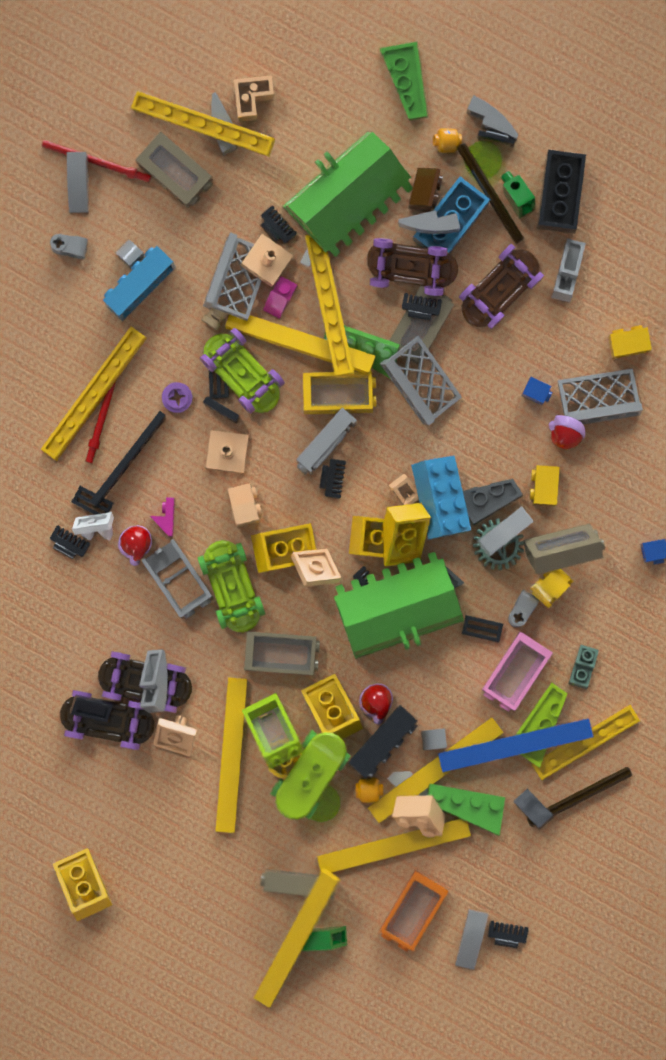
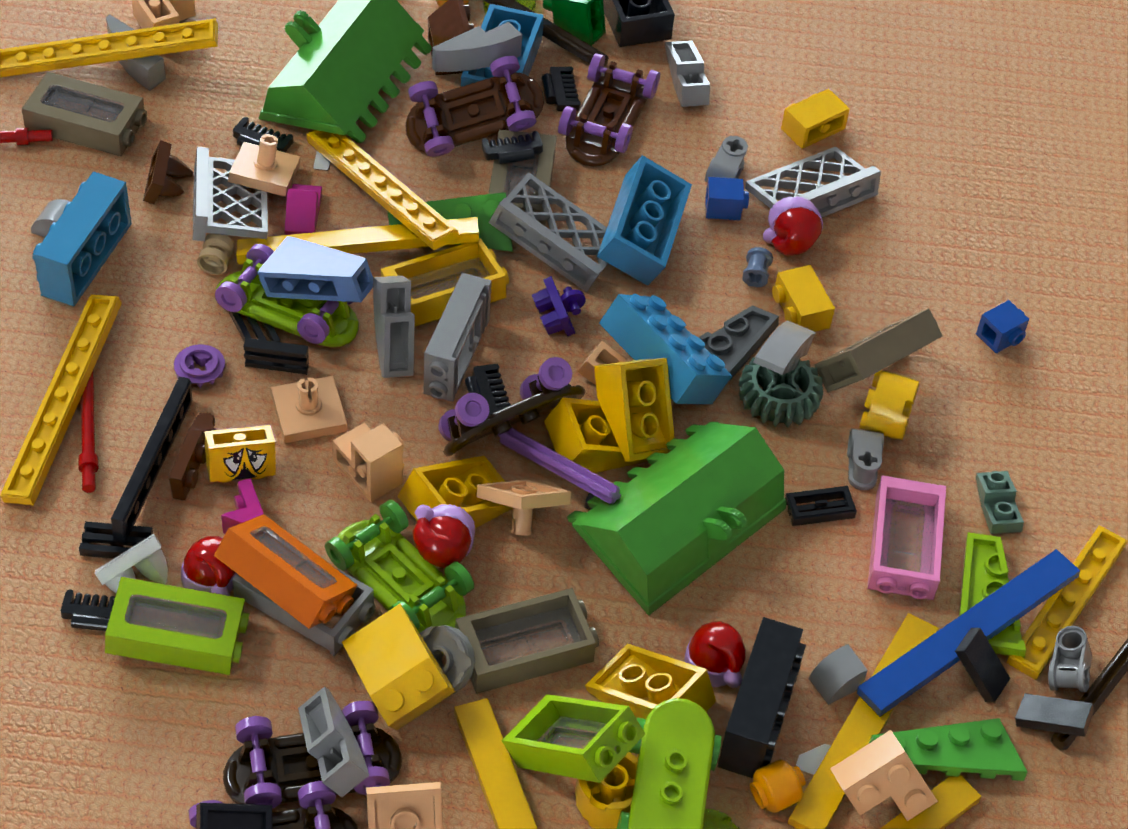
camera: 30 degrees left, 35 degrees down
none -> lime piece [105,577,250,675]
none -> reddish brown tile [143,140,193,204]
none -> reddish brown hinge [169,412,216,500]
none -> yellow brick [205,425,276,483]
none -> orange piece [214,514,358,629]
none -> medium blue slope [257,236,373,303]
none -> yellow slope [342,604,456,730]
none -> light grey slope [373,275,415,378]
none -> red piece [413,504,475,568]
none -> light grey plate [420,625,475,694]
none -> piece [438,357,586,456]
none -> medium lavender axle [499,428,621,504]
none -> dark purple hips [532,276,586,337]
none -> black piece [541,67,581,111]
none -> dark azure brick [597,155,692,286]
none -> light grey piece [705,136,748,182]
none -> sand blue bush [742,247,773,287]
none -> black tile [955,628,1011,702]
none -> light grey piece [1048,626,1092,692]

